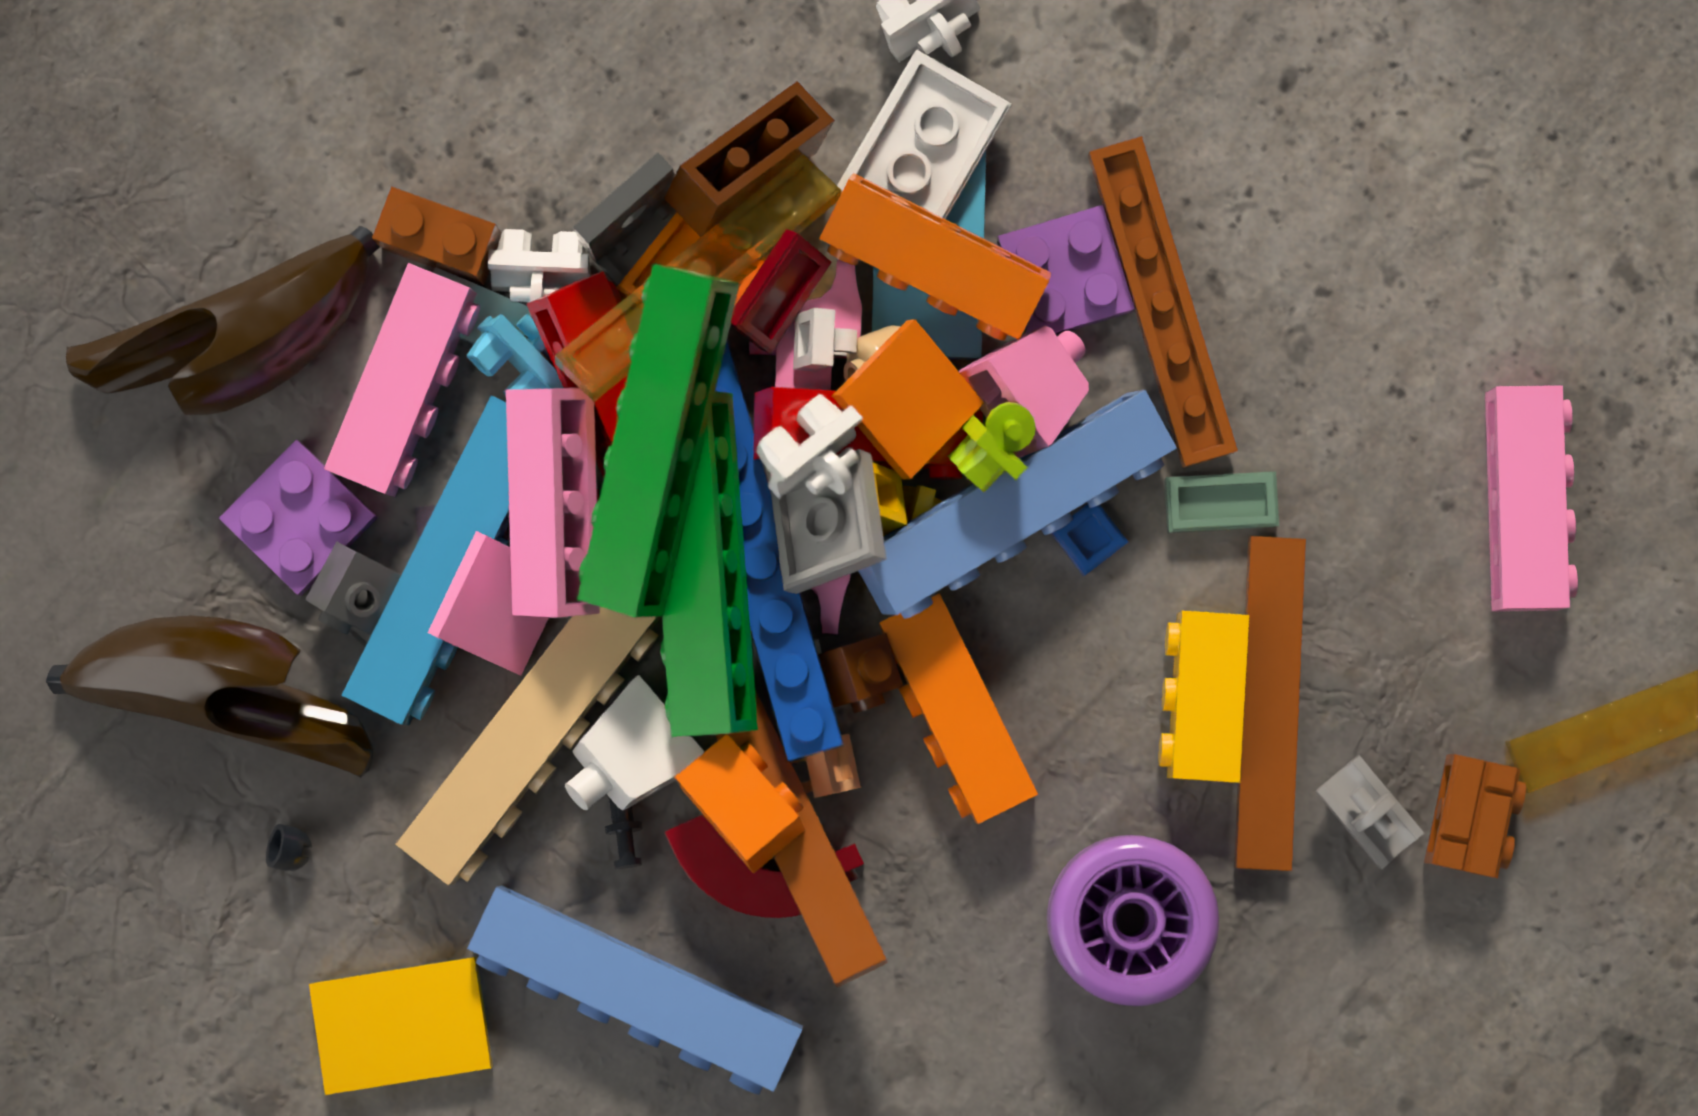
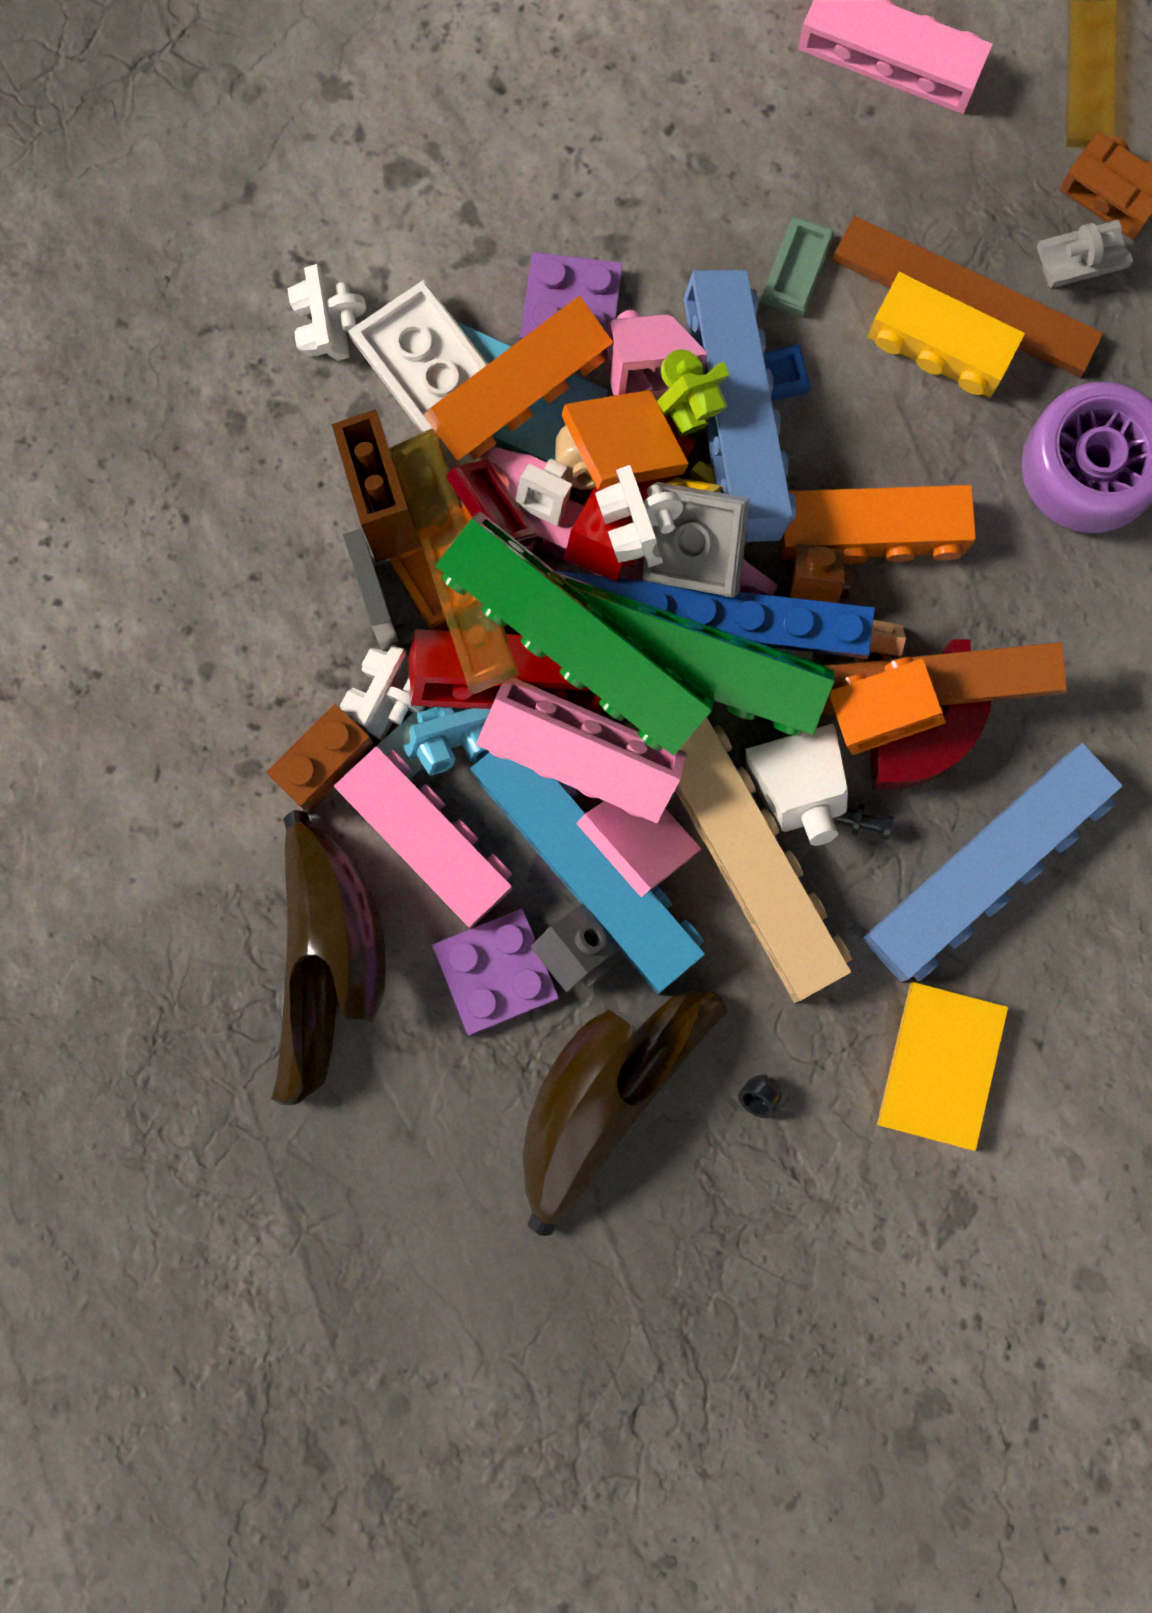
camera: 65 degrees left, 5 degrees down
dark orange plate [1088,136,1238,468] -> none

